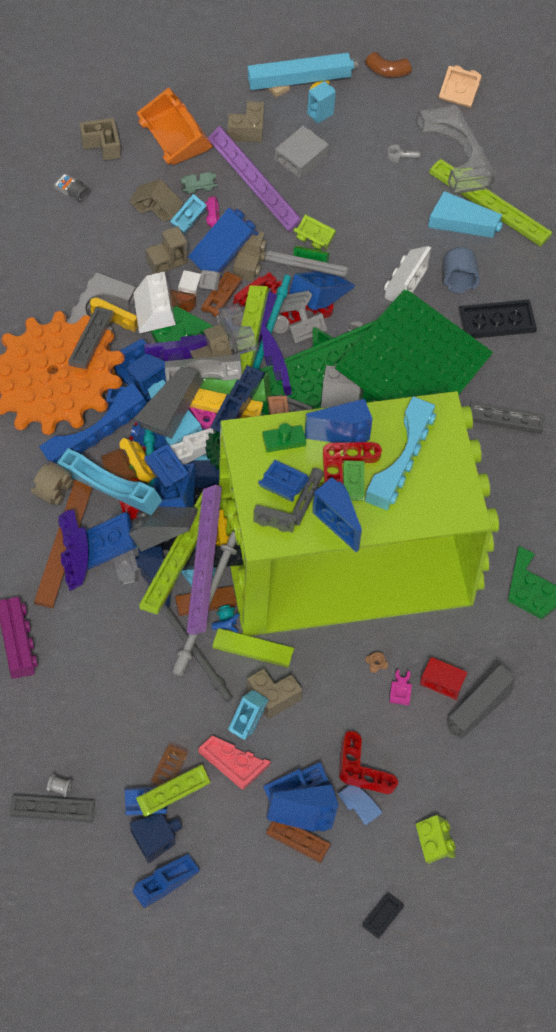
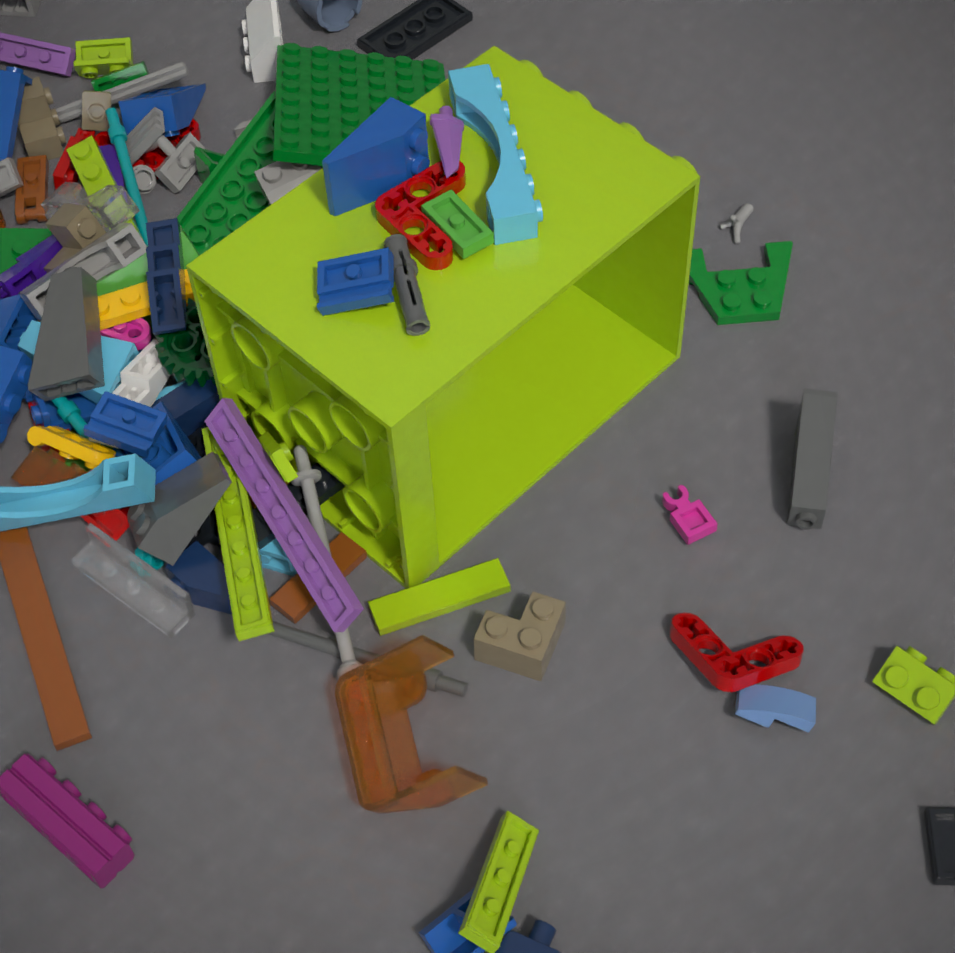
camera: 30 degrees left, 5 degrees down
dark purple slope [58,510,88,591] -> none
blue tile [86,512,136,570] -> none
clear orange slope [151,745,188,786] -> none
coral wing [198,736,271,790] -> none
blue bar [212,613,240,633] -> none
teal plate [216,605,235,621] -> none
medium azure brick [228,690,269,740] -> none
dark grey plate [253,505,296,533] -> none
dark purple slope [261,325,293,396] -> none
green tile [262,423,306,453] -> none
blue slope [263,762,332,802] -> none
blue slope [266,785,338,831] -> none
dark orange tile [266,822,331,863] -> none
blue slope [312,477,362,552] -> none
medium nougat plate [365,652,388,673] -> none
red panel [420,657,467,700] -> none
none -> dark tan bracket [82,90,111,131]
none -> lime plate [258,432,298,483]
none -> clear orange windscreen [335,635,488,814]
none -> medium lavender bar [429,106,464,178]

